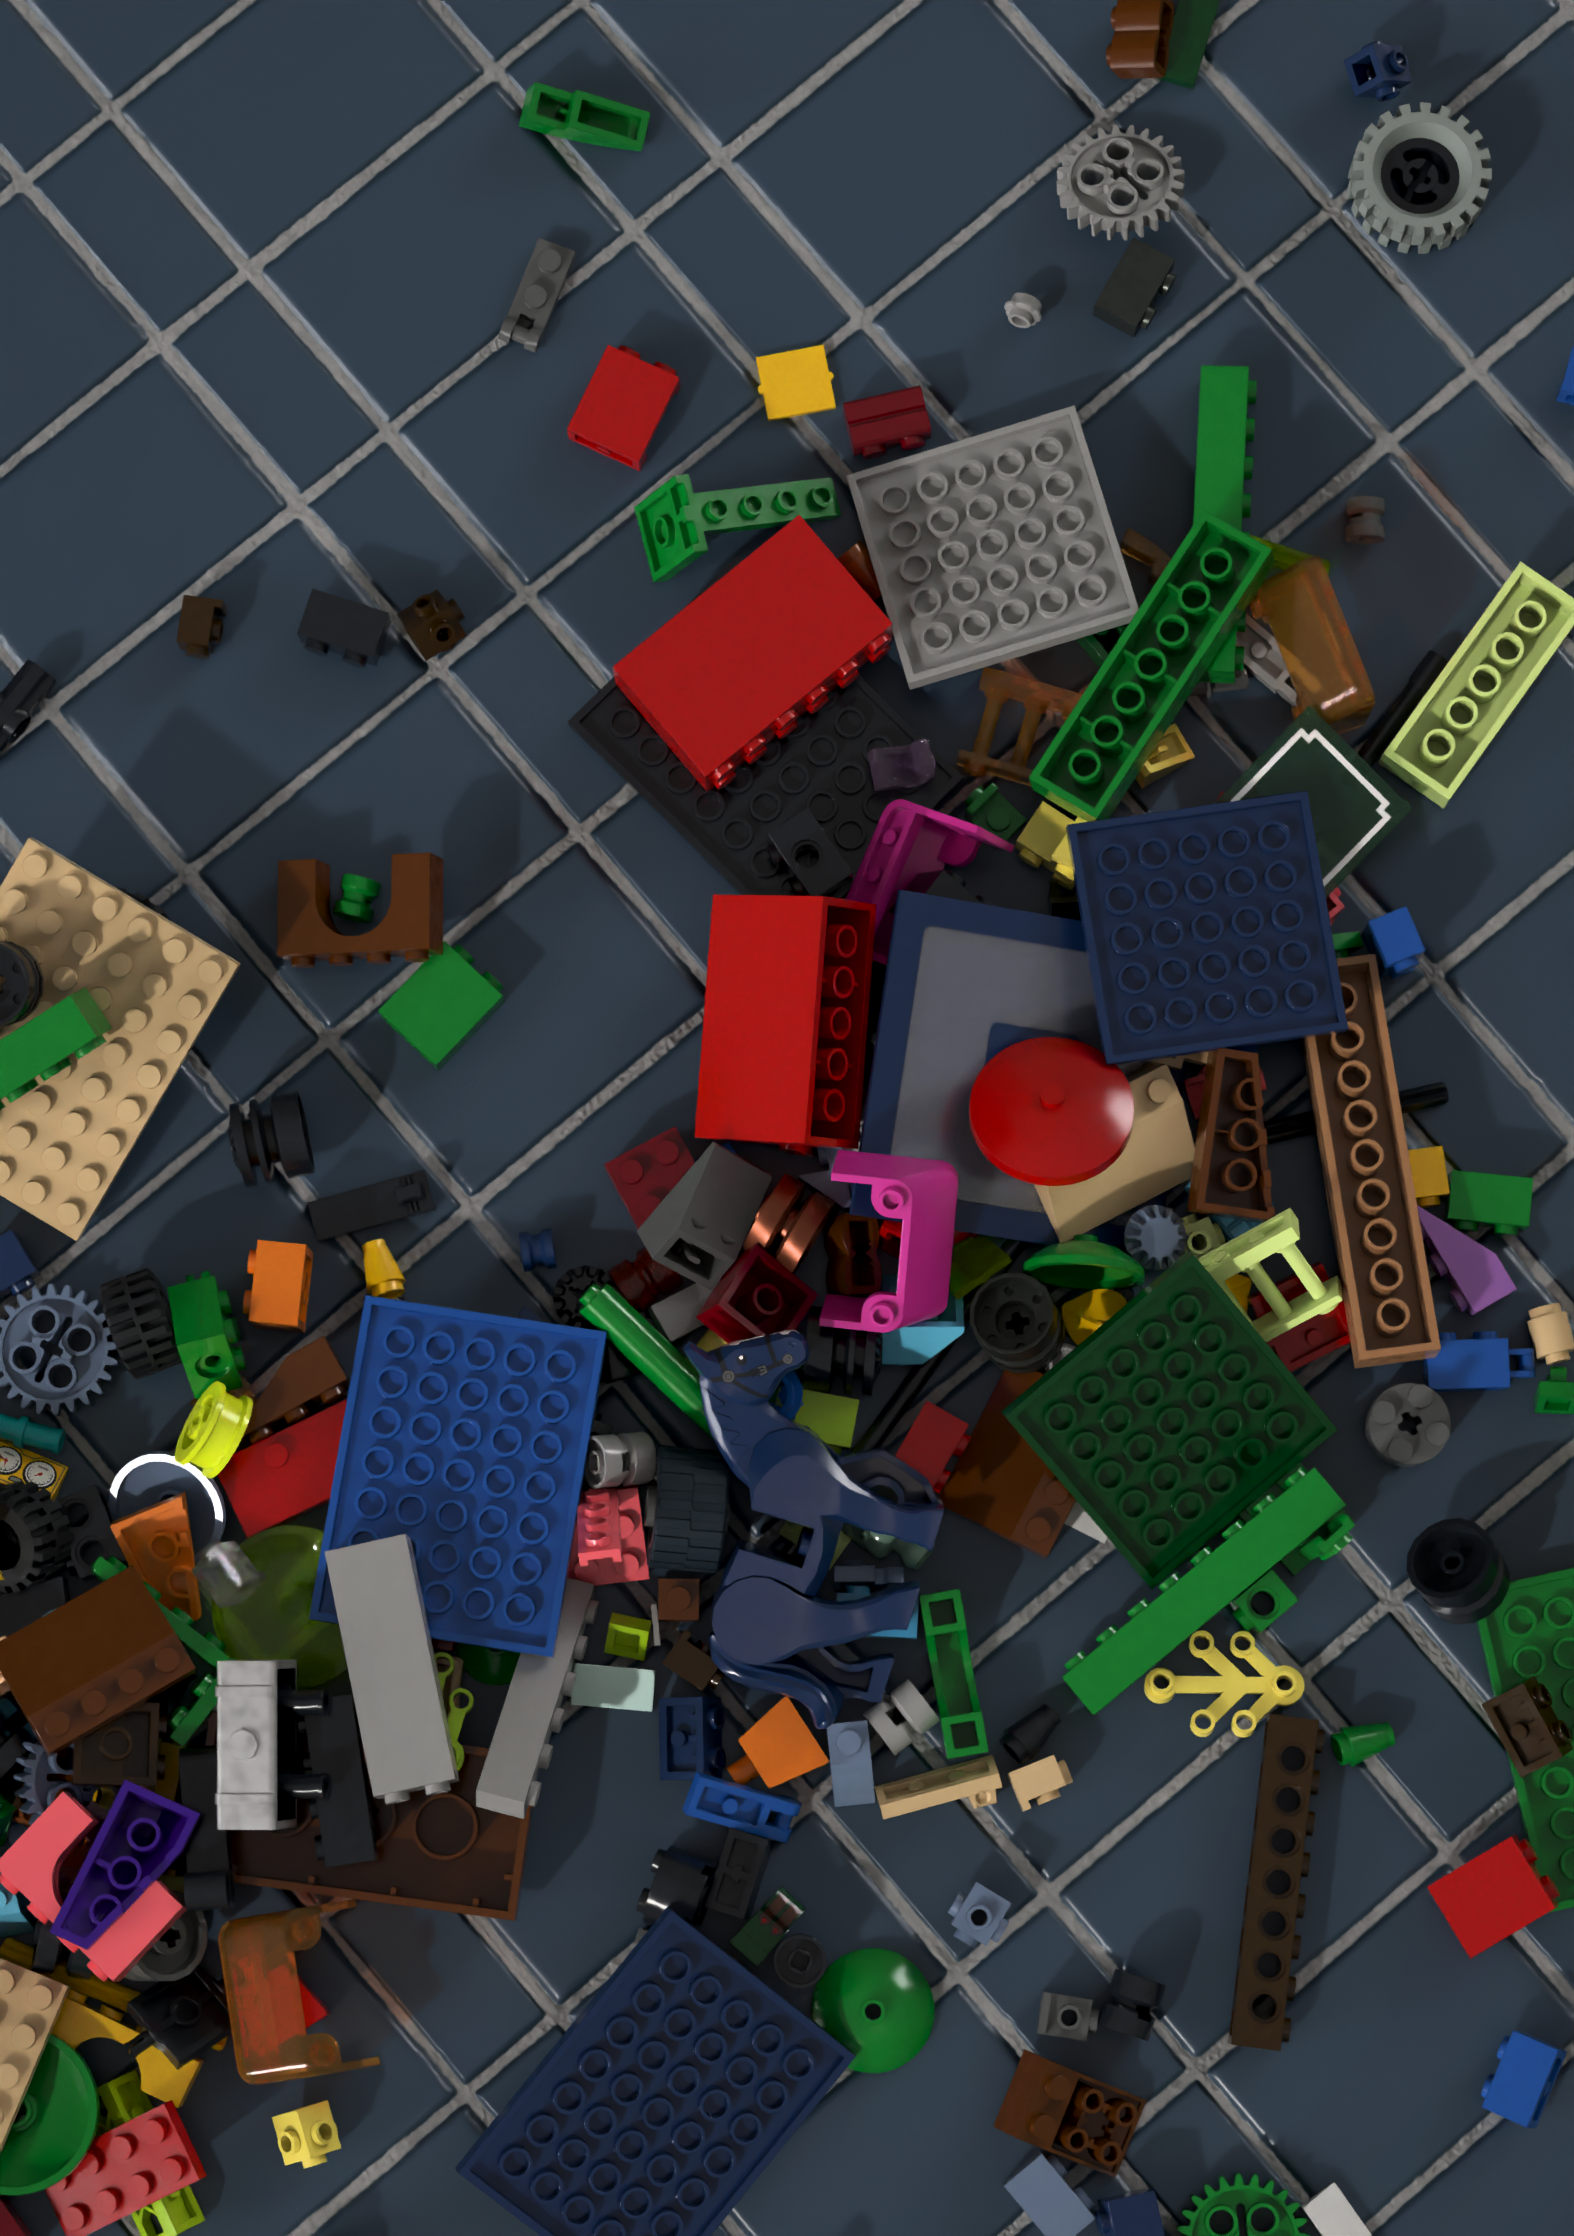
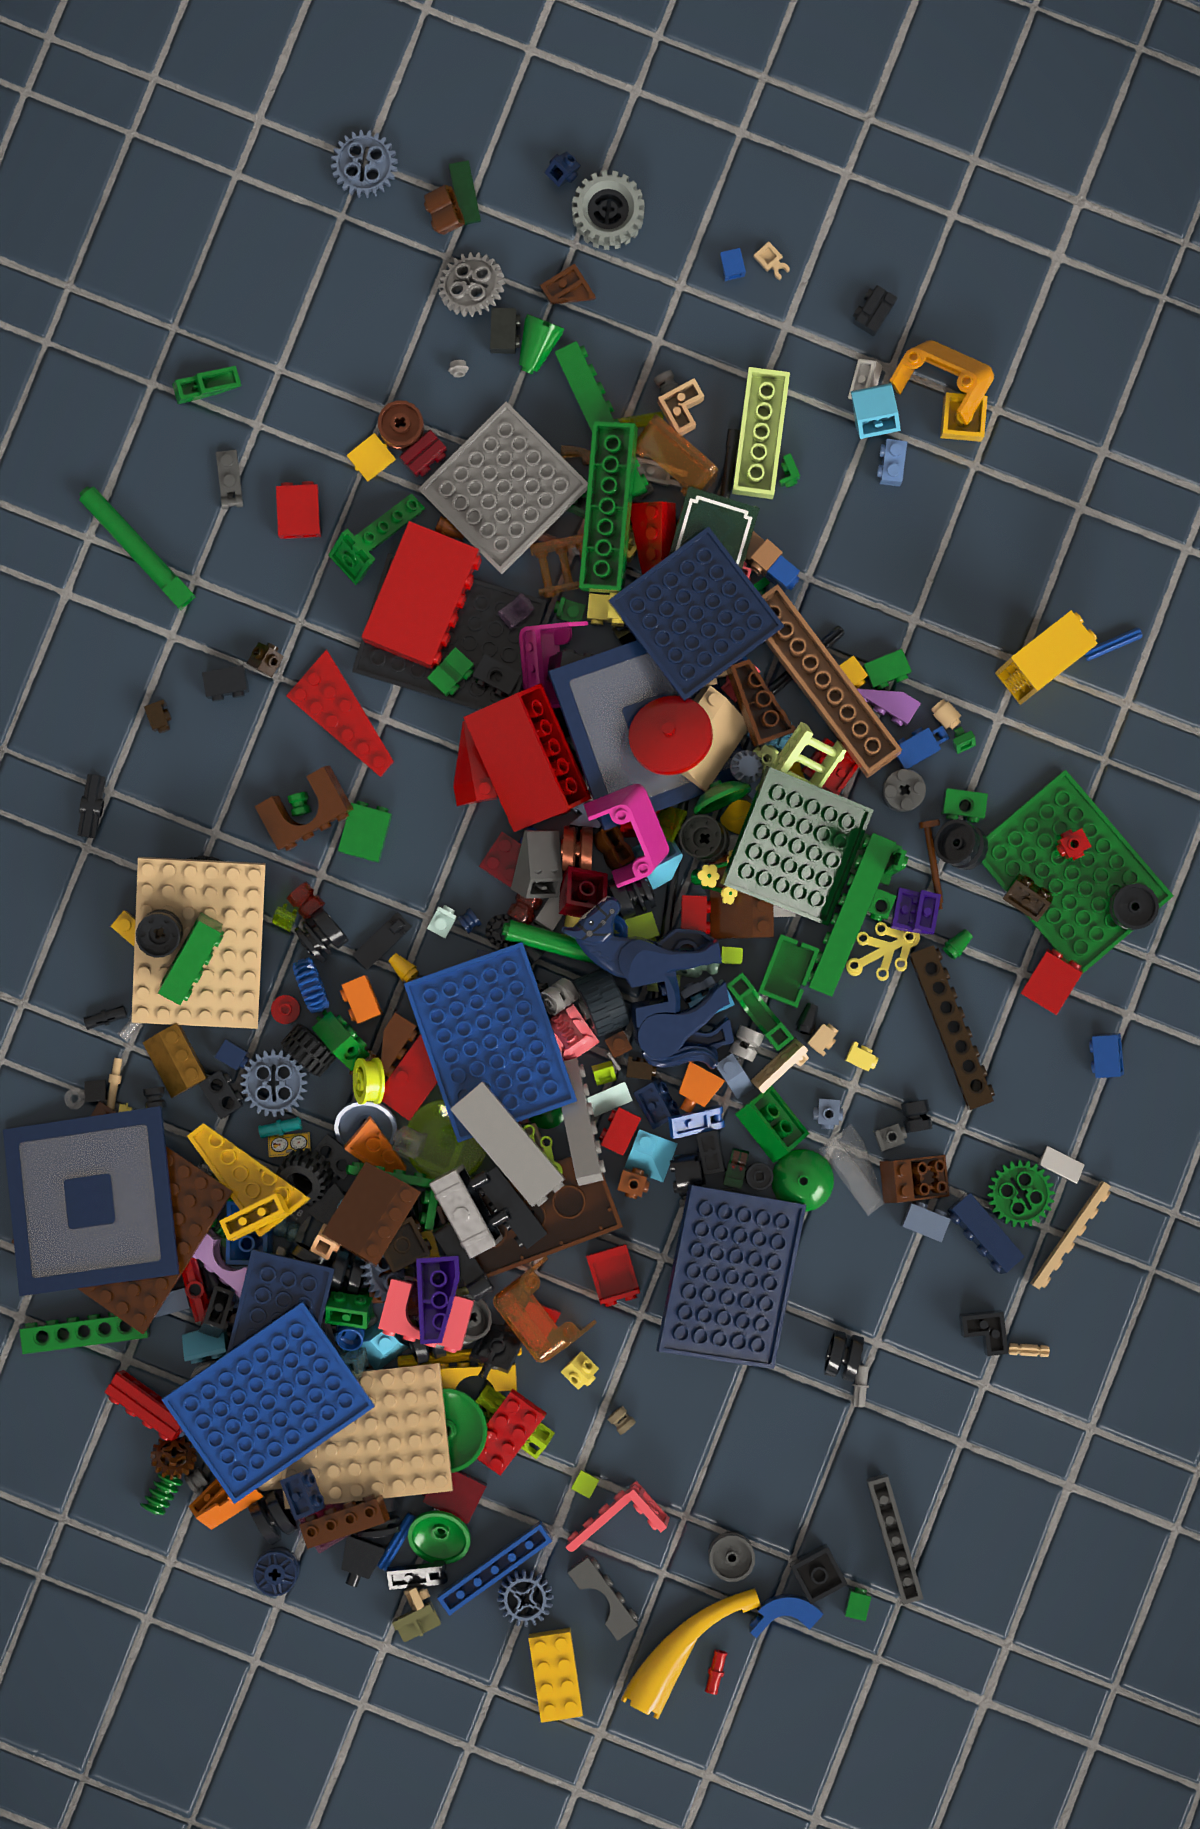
camera: 35 degrees left, 5 degrees up
none -> green brick [79,486,196,611]
none -> red piece [271,995,300,1024]
none -> clear neon green tile [272,903,297,932]
none -> red wing [286,649,394,777]
none -> clear red wheel [286,881,325,921]
none -> blue gear [293,957,329,1013]
none -> copper wheel [378,400,424,451]
none -> green brick [427,647,475,697]
none -> light aqua bracket [427,905,457,939]
none -> red wedge [453,721,498,806]
none -> green cone [519,314,564,374]
none -> reddish brown wing [540,264,596,304]
none -> red panel [586,1244,640,1307]
none -> red brick [599,1107,641,1156]
none -> dark orange brick [617,1167,651,1199]
none -> medium azure slope [624,1129,678,1182]
none -> red wedge [630,501,676,575]
none -> tan brick [657,378,704,438]
none -> light yellow plant [691,850,738,905]
none -> lime slope [721,946,743,965]
none -> medium nougat brick [733,528,783,577]
none -> green slope [735,1085,810,1163]
none -> green piece [758,934,820,1008]
none -> green bracket [779,453,800,488]
none -> clear wedge [818,1124,884,1216]
none -> light yellow brick [845,1042,879,1071]
none -> dark purple slope [890,887,941,934]
none -> reddish brown piece [918,819,943,910]
none -> green brick [941,788,988,823]

